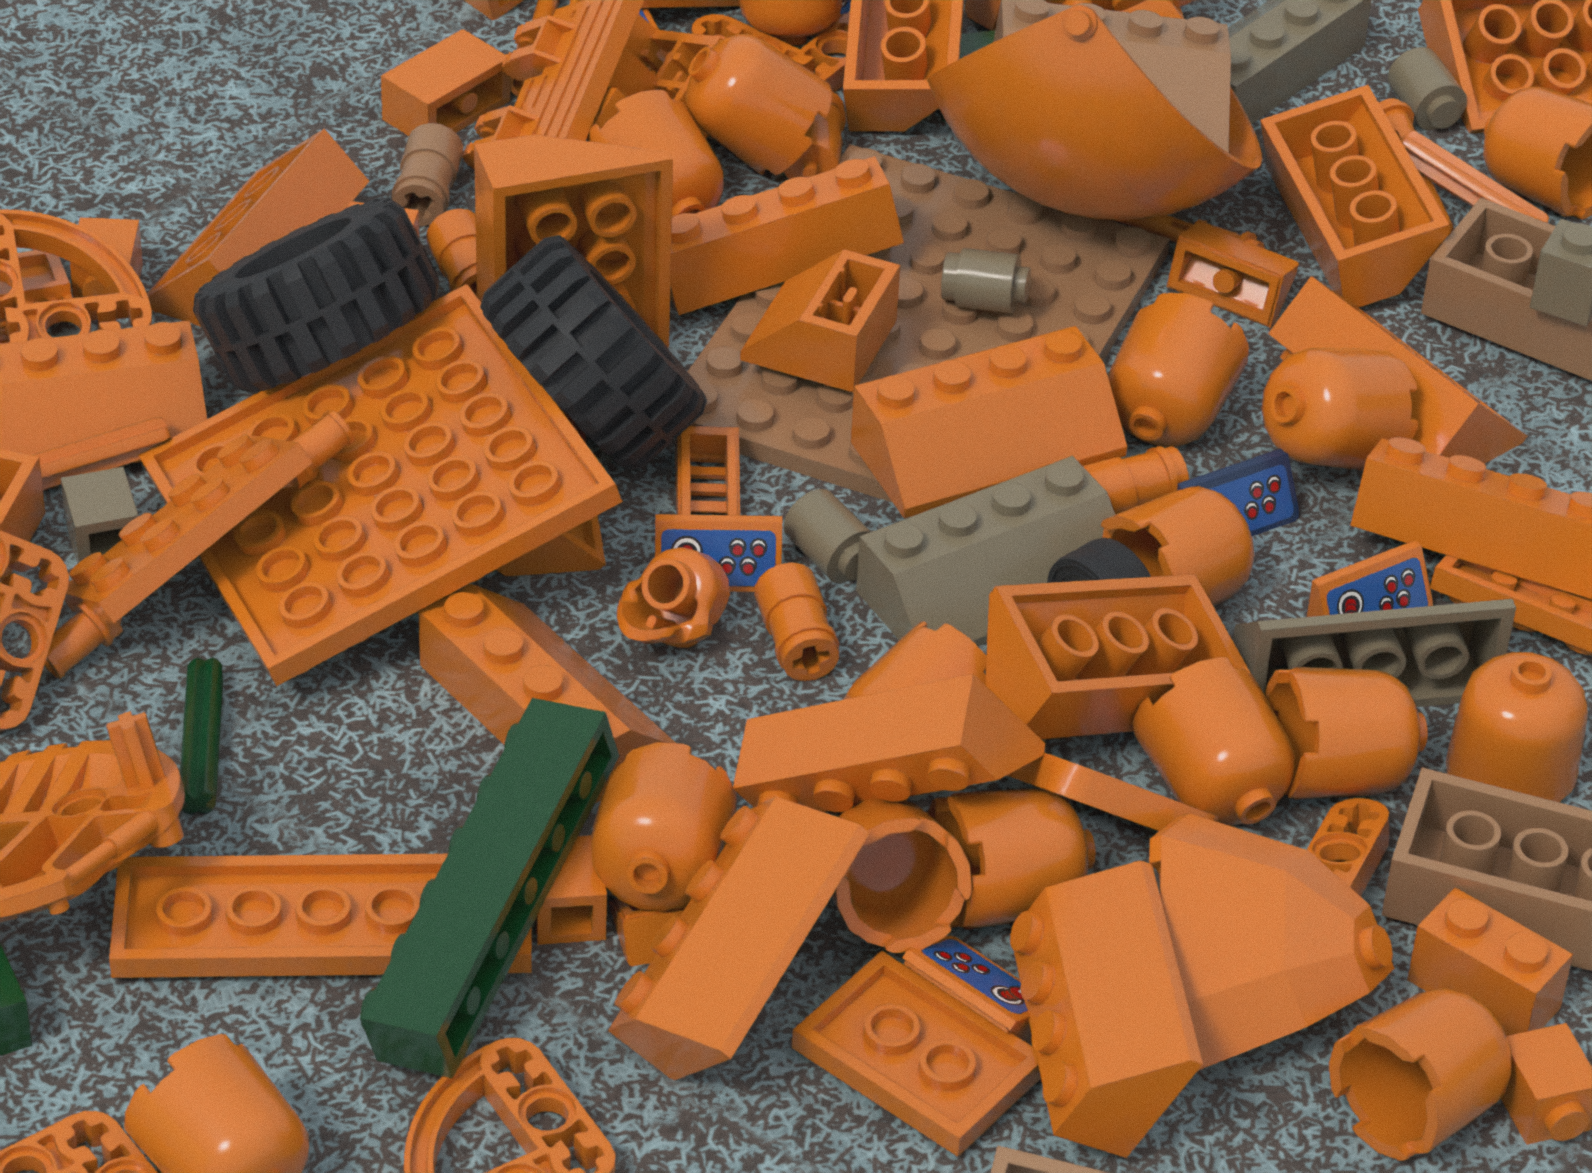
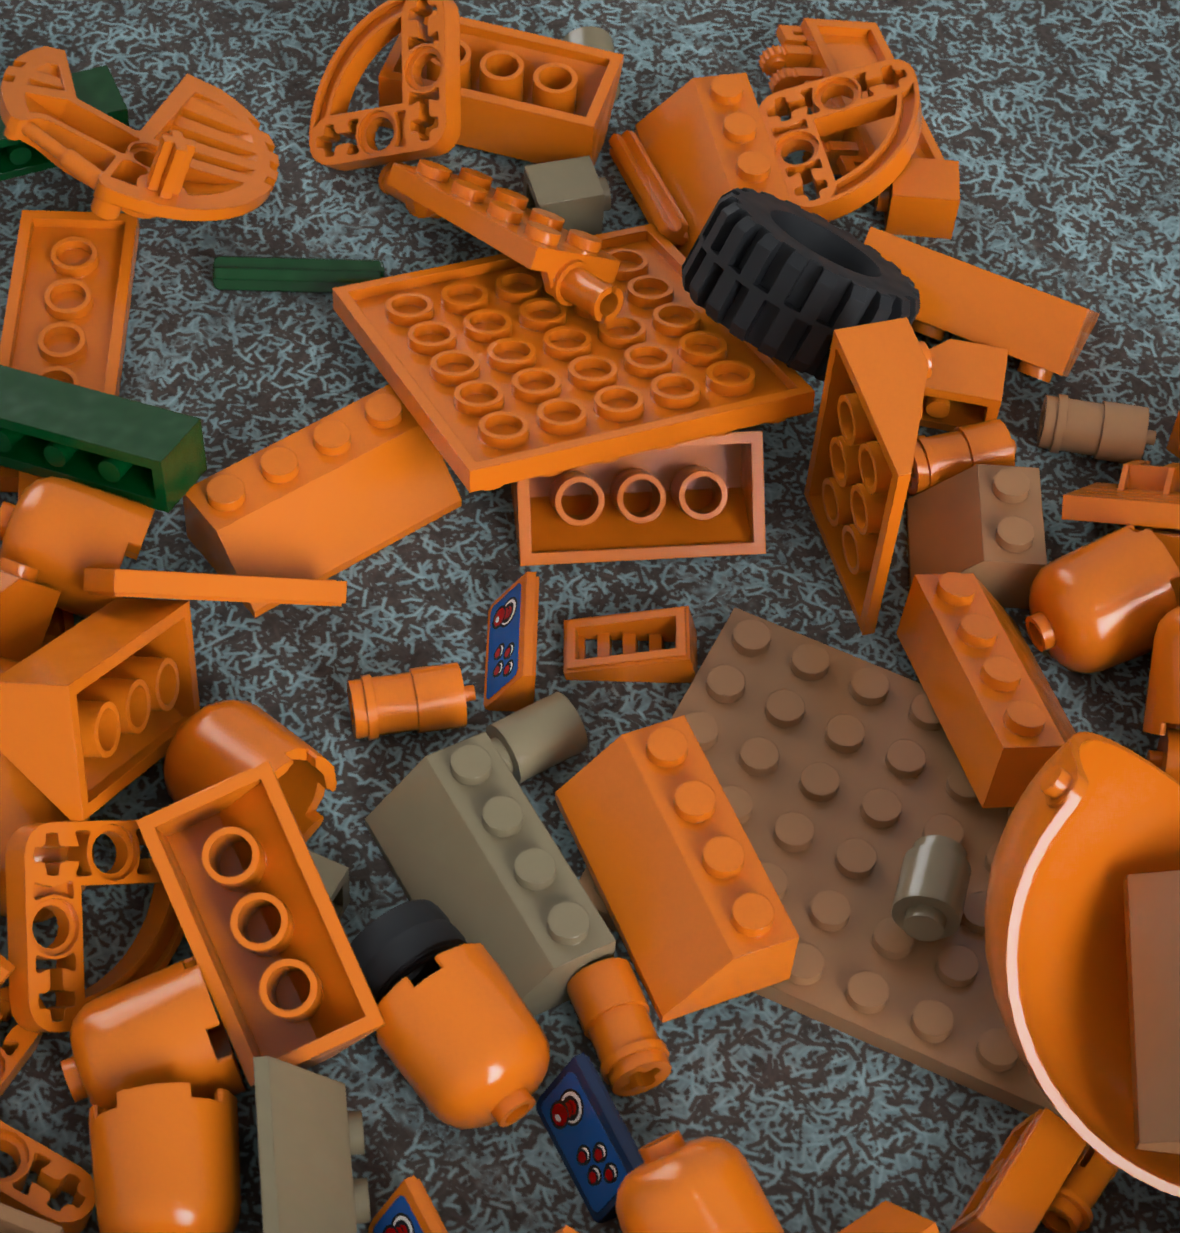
camera: 90 degrees right, 10 degrees up
black tyre [480,235,707,471] -> none
orange head [617,547,730,648] -> none
orange slope [740,249,900,392] -> none
orange cylinder [1108,293,1249,447] -> none
none -> orange tile [83,568,347,607]

